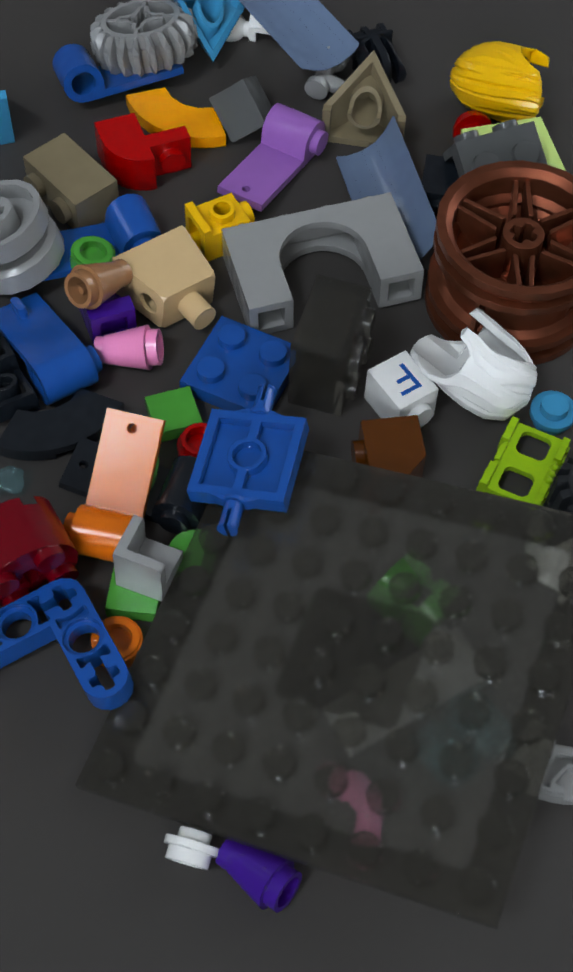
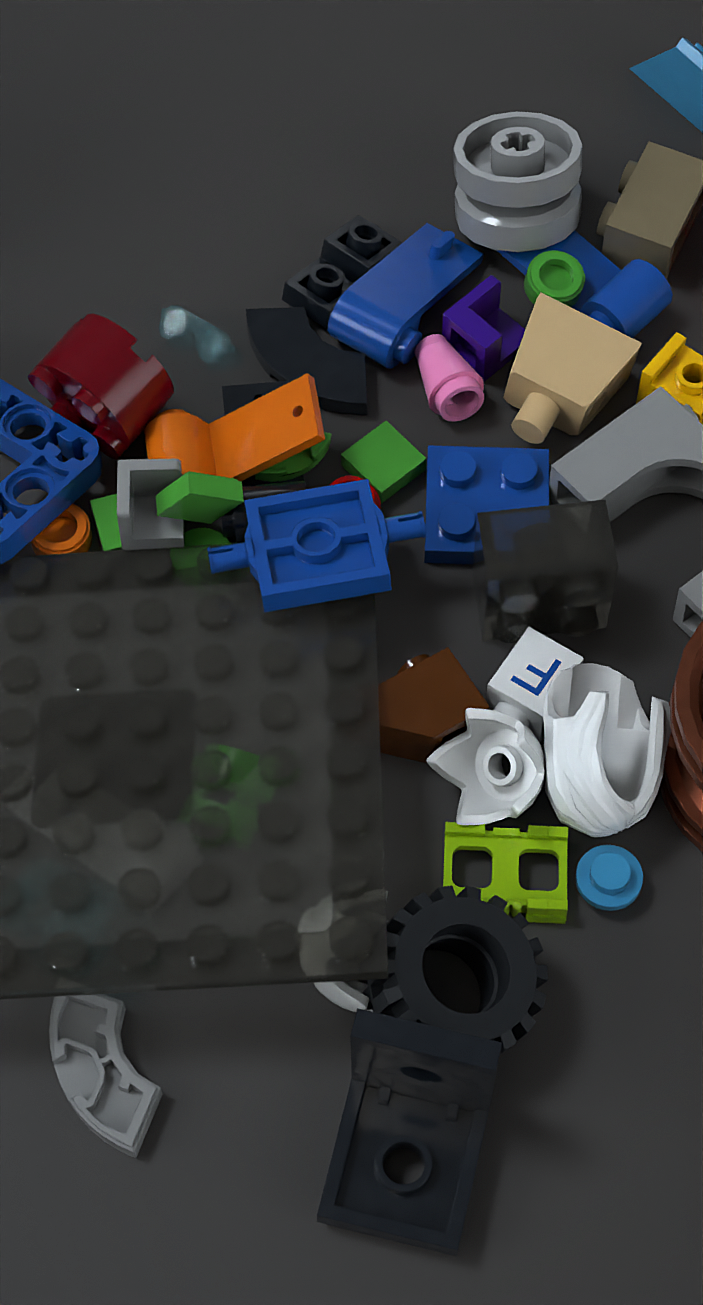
camera: 70 degrees right, 5 degrees up
medium nougat cone [64,259,133,310] -> none
none -> bright green tile [156,471,244,524]
none -> white piece [426,708,545,825]

